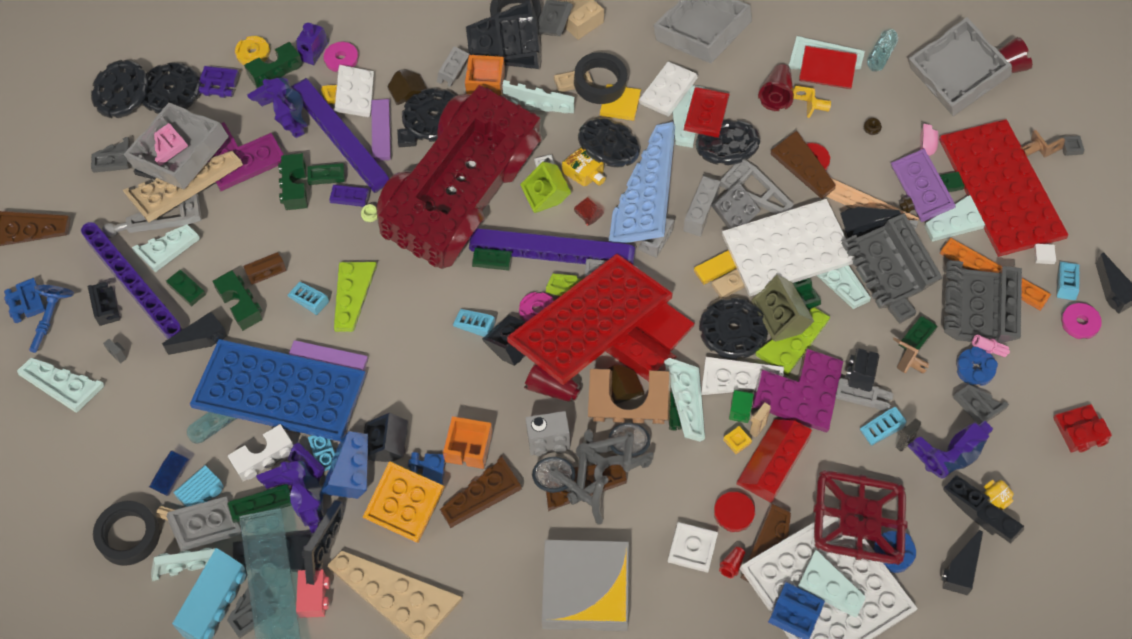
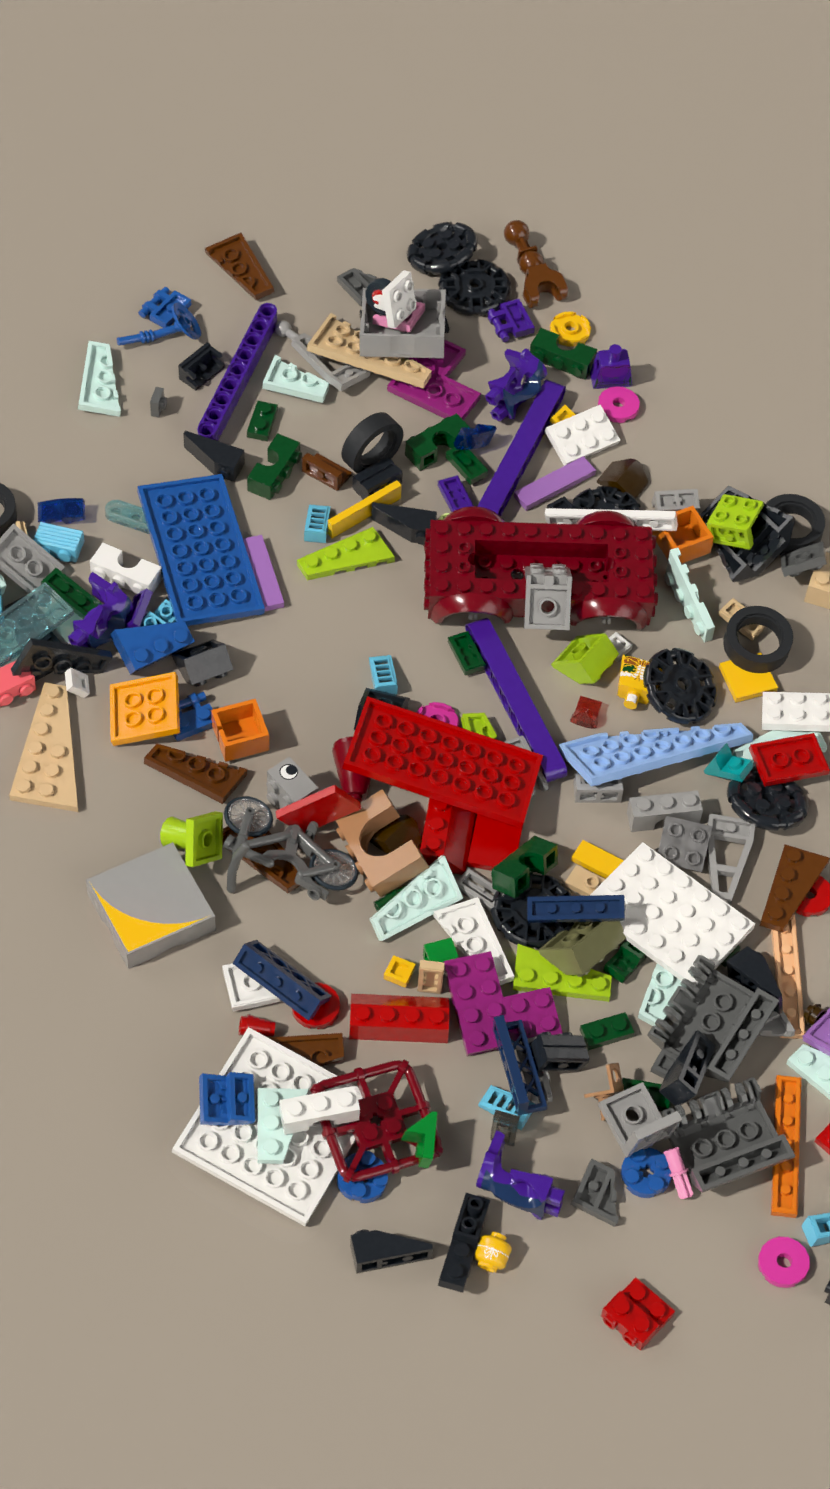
camera: 55 degrees right, 5 degrees down
none -> white plate [65,668,90,698]
none -> lime plant [160,811,223,867]
none -> dark blue fence [232,940,332,1021]
none -> red tile [276,785,361,833]
none -> white arch [279,1086,360,1135]
none -> yellow tile [327,481,402,539]
none -> black tyre [341,412,404,474]
none -> black brick [352,457,403,499]
none -> white plate [365,270,417,329]
none -> black slope [371,502,437,545]
none -> green slope [401,1111,438,1169]
none -> clear blue slope [453,424,497,450]
none -> light grey tile [456,868,504,912]
none -> dark green arch [491,835,558,898]
none -> dark blue fence [492,1015,547,1115]
none -> reddish brown piece [504,220,568,308]
none -> light grey bracket [524,563,572,630]
none -> dark blue fence [527,895,626,923]
none -> white tile [545,508,678,531]
none -> dark green plate [579,1012,635,1051]
none -> light grey bracket [598,1082,683,1158]
none -> black slope [659,1030,716,1106]
none -> teal slope [704,743,754,782]
none -> lime bracket [707,494,764,550]

